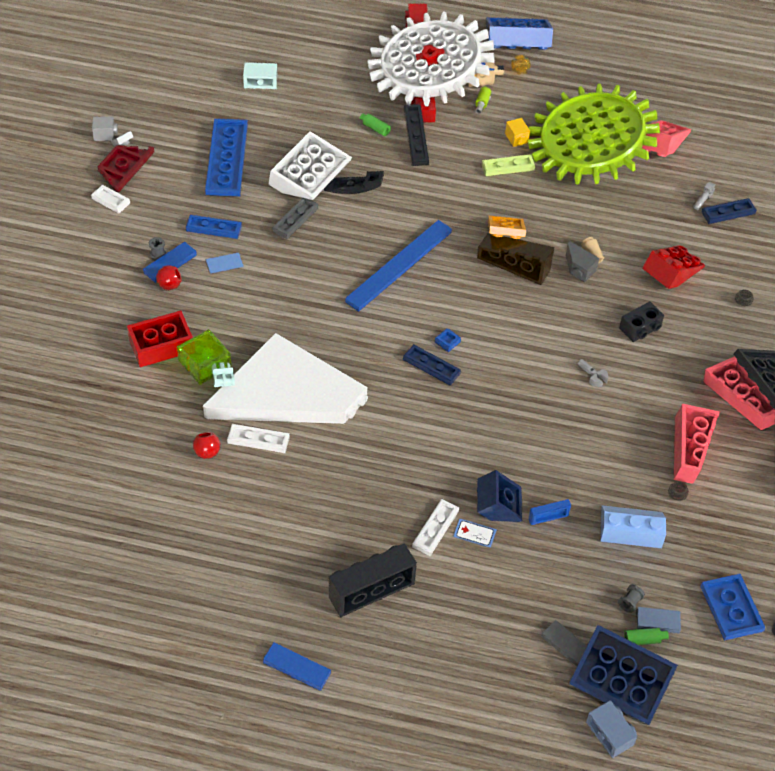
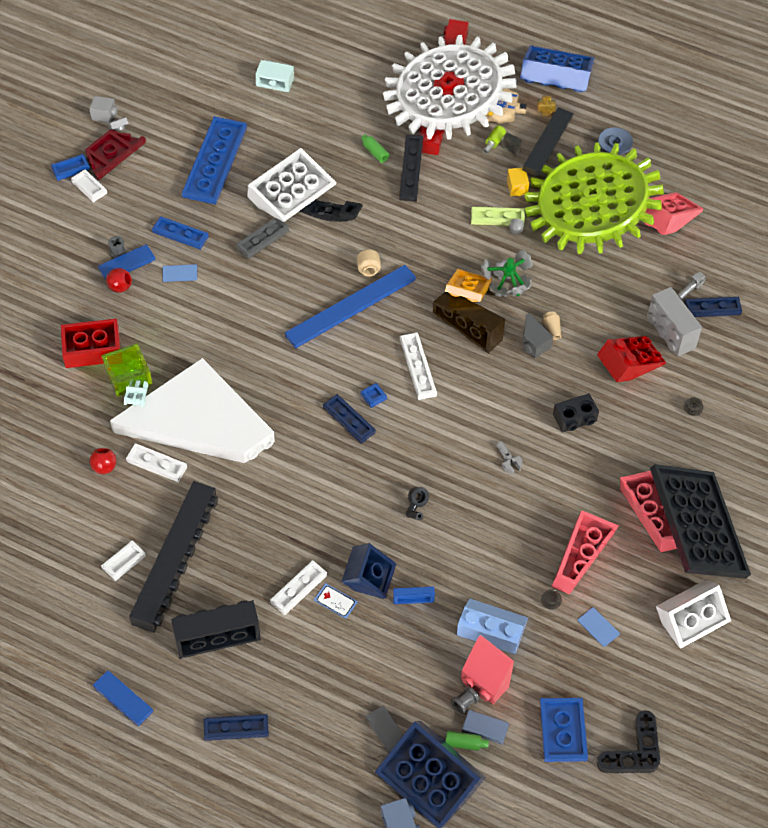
camera: 15 degrees right, 5 degrees up
none -> blue tile [51,154,90,181]
none -> white tile [101,540,146,581]
none -> black brick [129,481,218,633]
none -> dark blue tile [204,714,269,741]
none -> tan head [357,249,381,276]
none -> white tile [400,332,437,400]
none -> black plate [406,486,429,520]
none -> coral slope [461,635,514,704]
none -> light grey plant [481,250,533,297]
none -> clear smoke plate [502,132,522,156]
none -> light grey hinge [509,219,524,234]
none -> black tile [522,107,574,177]
none -> medium blue sticker [577,607,620,647]
none -> sand blue dish [598,127,633,155]
none -> light grey brick [647,287,702,357]

